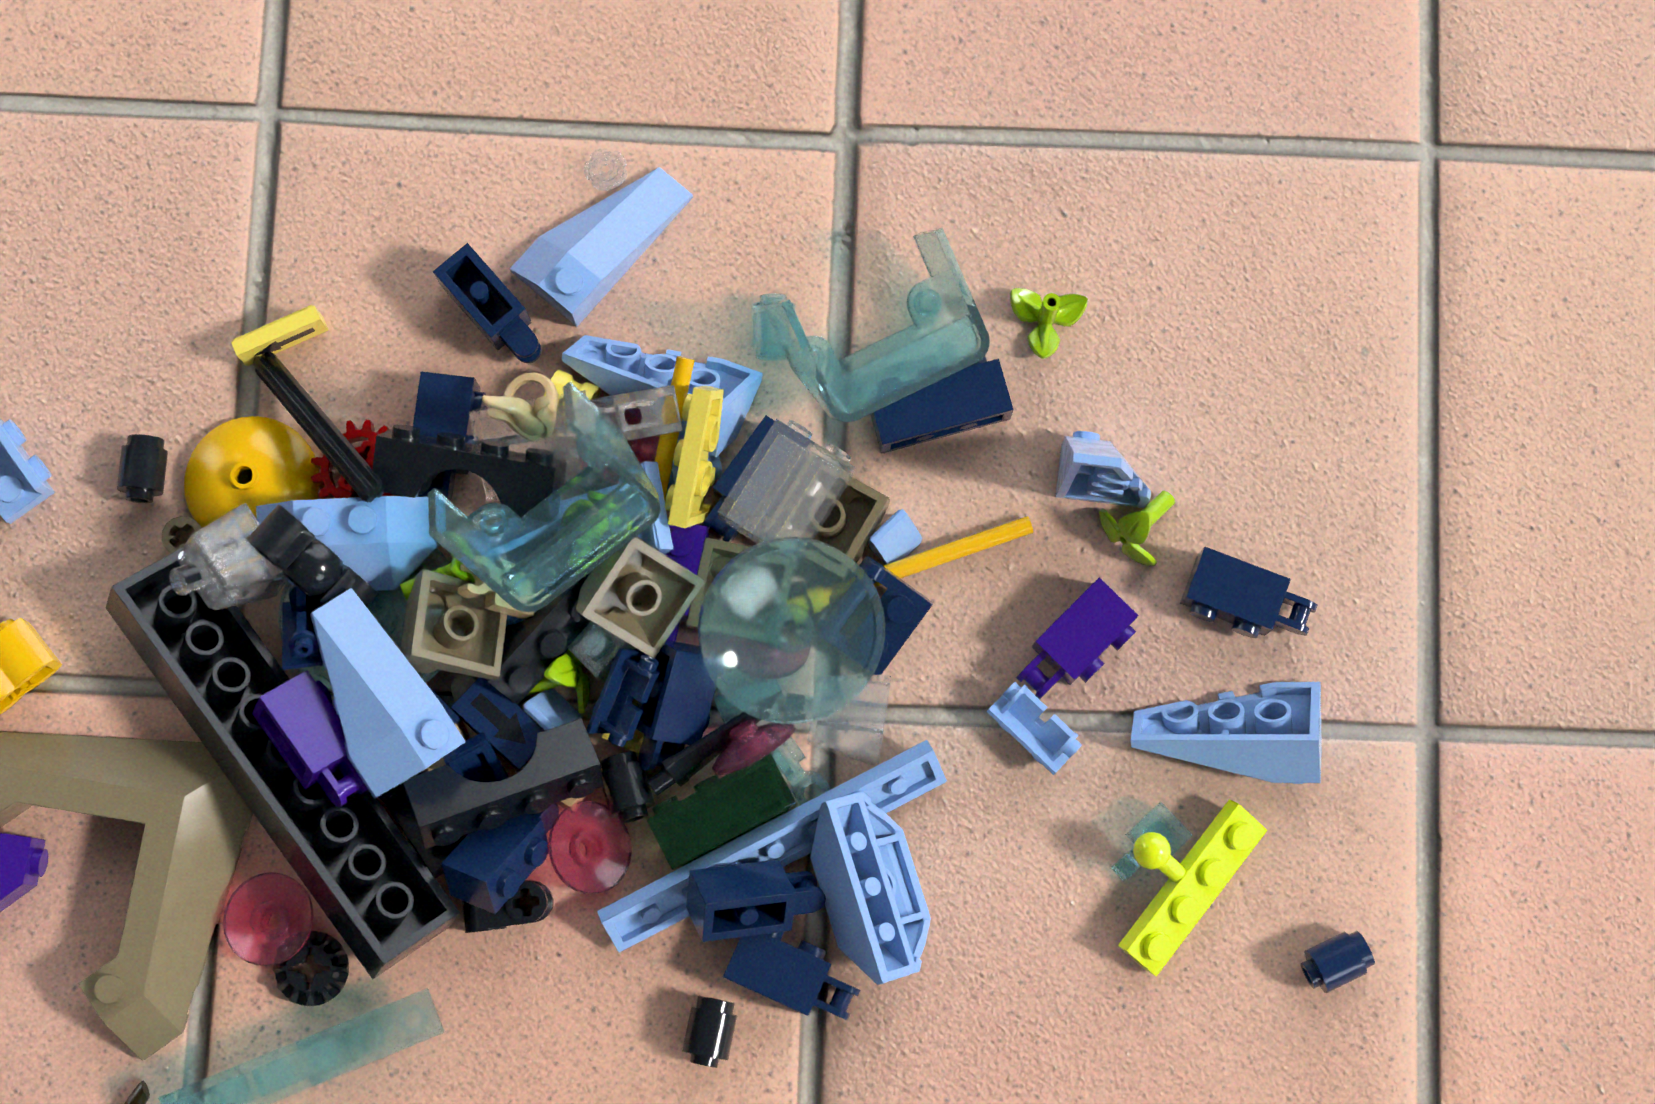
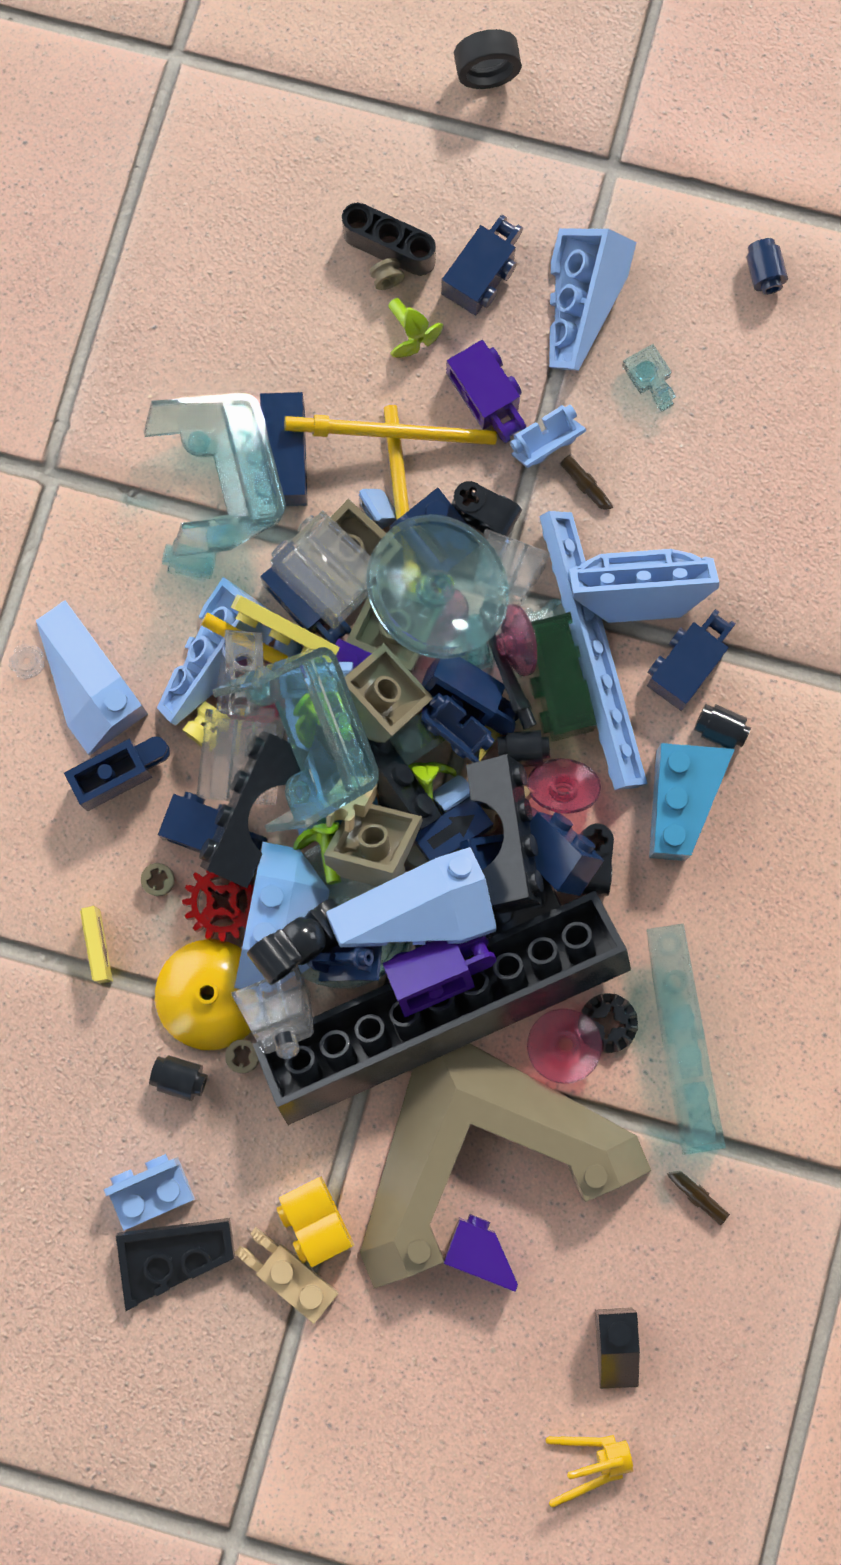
camera: 75 degrees left, 0 degrees up
black axle [253,352,384,502] -> none
tan piece [482,372,558,442] -> none
dark blue brick [686,860,826,942] -> none
lime plant [1010,288,1088,359] -> none
light blue wedge [1055,431,1151,508] -> none
neon yellow plate [1118,799,1267,977] -> none
none -> dark tan bush [141,863,175,896]
none -> yellow bar [284,415,497,445]
none -> black beam [342,202,436,276]
none -> dark tan bush [370,258,405,290]
none -> black piece [452,481,522,542]
none -> black tyre [453,29,522,89]
none -> dark brown piece [560,455,613,510]
none -> dark azure wedge [649,743,735,861]

